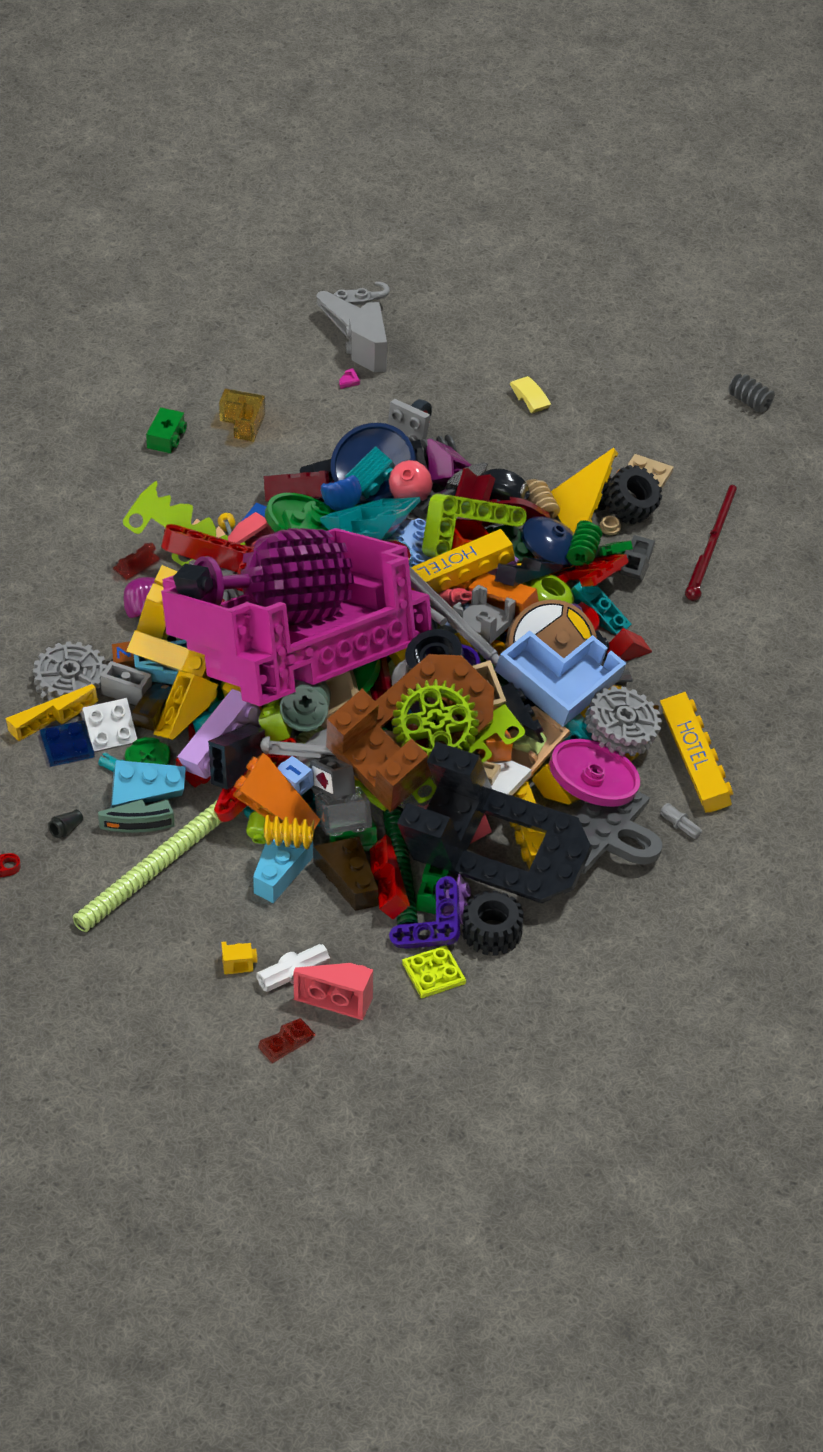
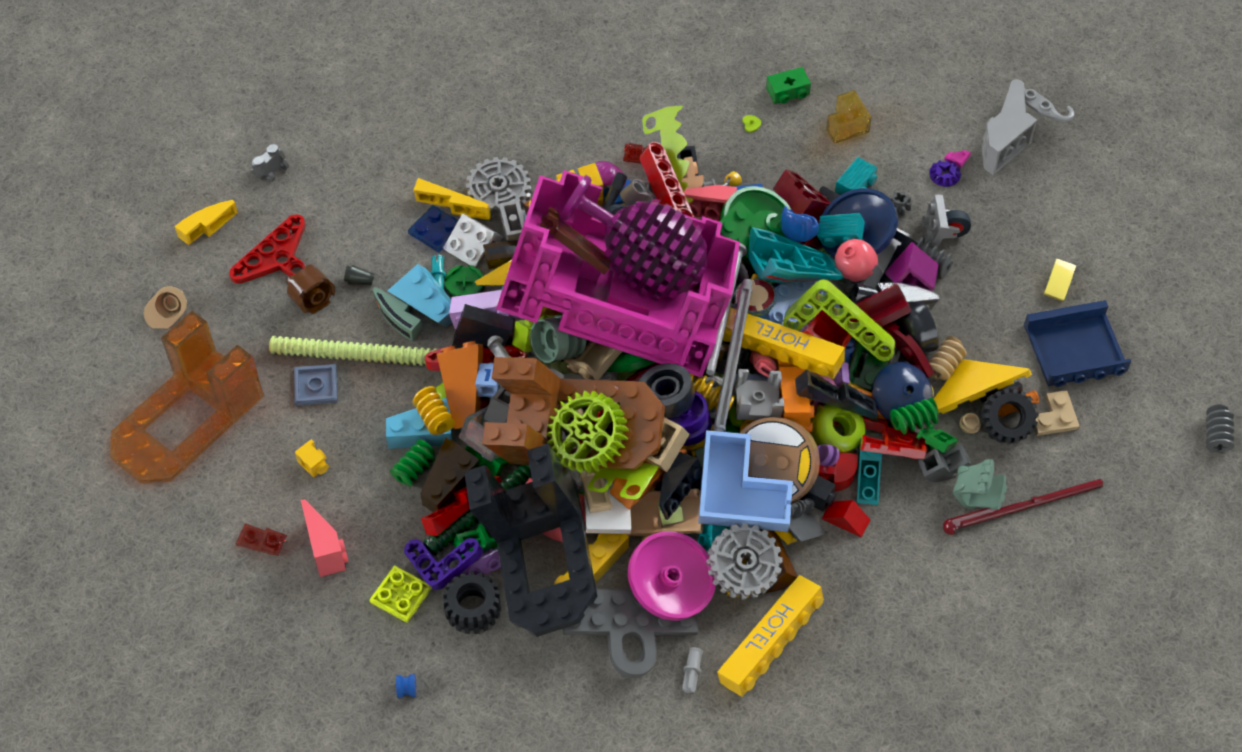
camera: 55 degrees right, 10 degrees up
black slope [173,563,213,600] -> none
white piece [257,944,330,992] -> none
none -> clear orange bracket [110,310,264,484]
none -> reddish brown brick [286,264,336,314]
none -> sand blue tile [294,364,338,406]
none -> green piece [389,439,435,487]
none -> blue wheel [396,674,416,698]
none -> lime piece [742,115,761,132]
none -> teal brick [835,157,878,195]
none -> dark purple gear [929,159,961,187]
none -> sand green piece [953,459,1007,510]
none -> dark blue panel [1024,300,1131,387]

